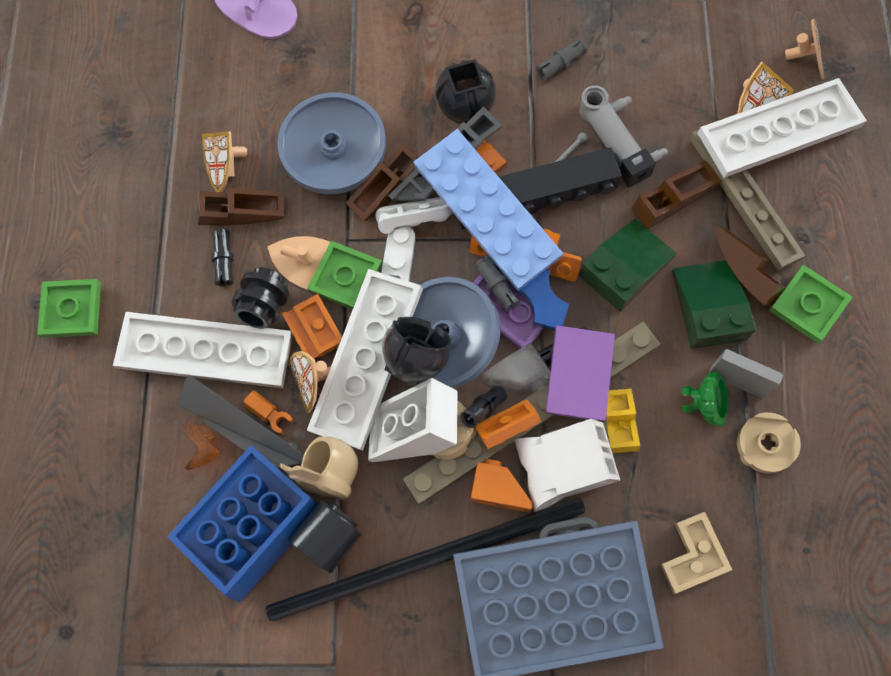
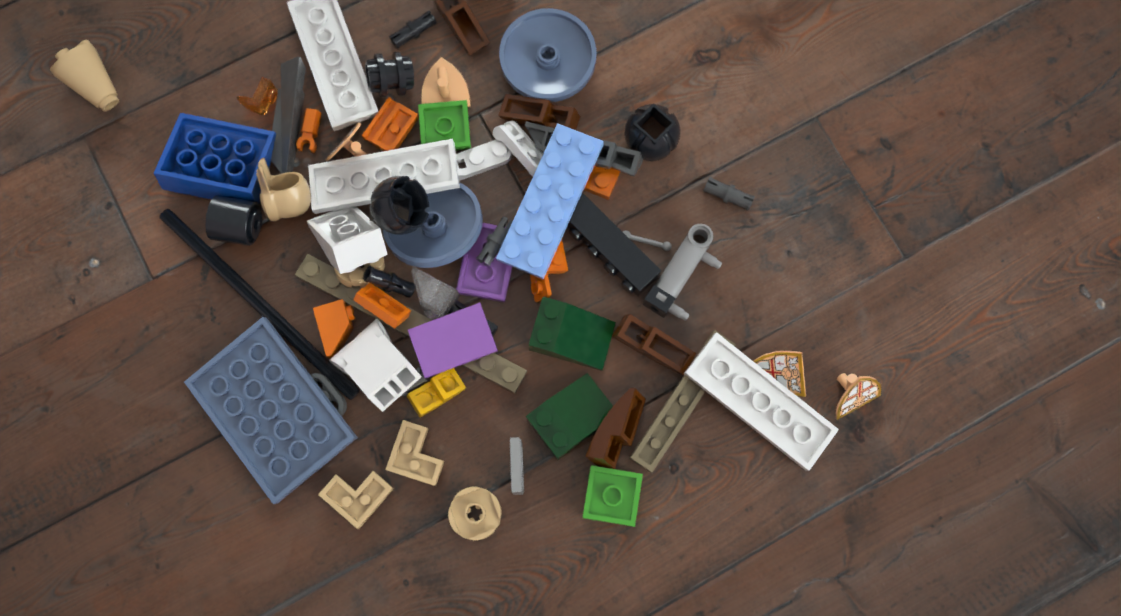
camera: 55 degrees right, 5 degrees up
blue tile [514,269,569,331] -> none
green hair [681,371,729,427] -> none
none -> tan cone [50,40,119,112]
none -> tan plate [385,420,445,486]

